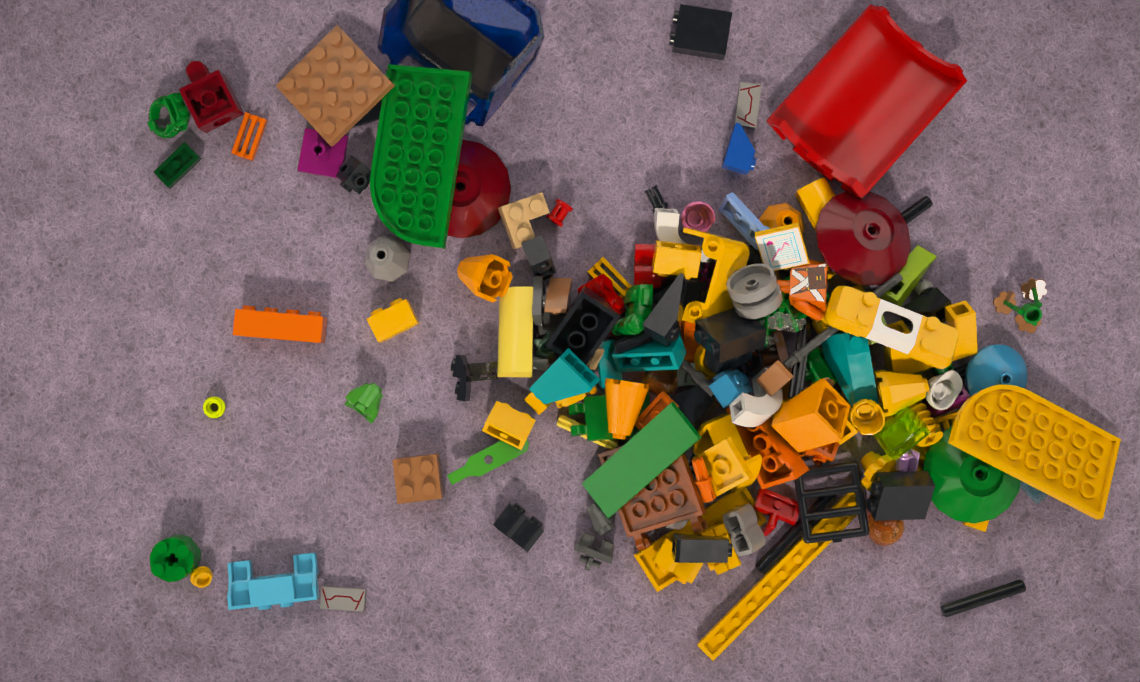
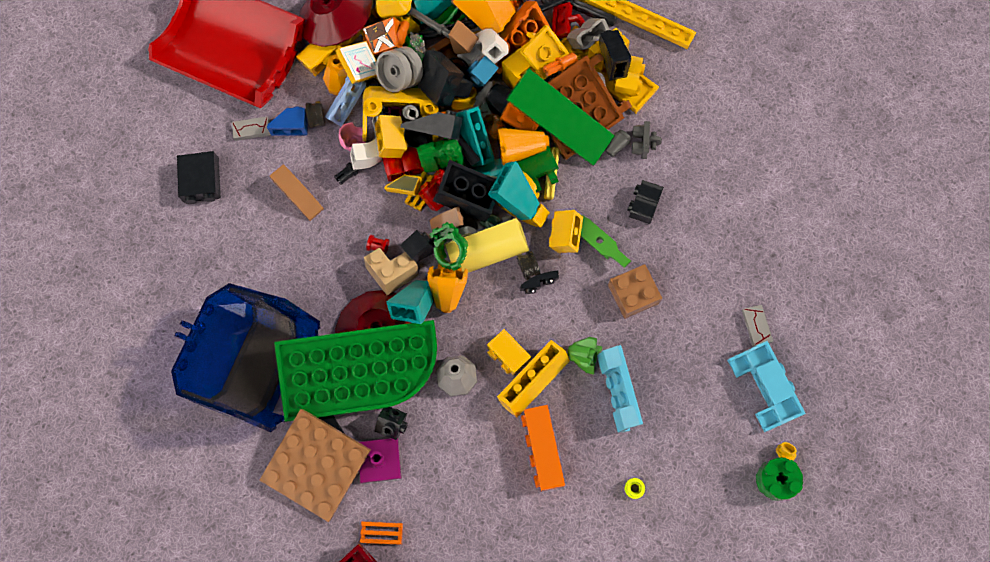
camera: 105 degrees left, 15 degrees down
none -> medium nougat slope [270,164,324,221]
none -> clear smoke wheel [305,100,326,128]
none -> tile [384,174,422,196]
none -> teal slope [387,280,434,324]
none -> light grey pin [402,105,419,120]
none -> green piece [430,222,468,271]
none -> yellow brick [497,340,570,418]
none -> medium azure piece [597,345,643,433]

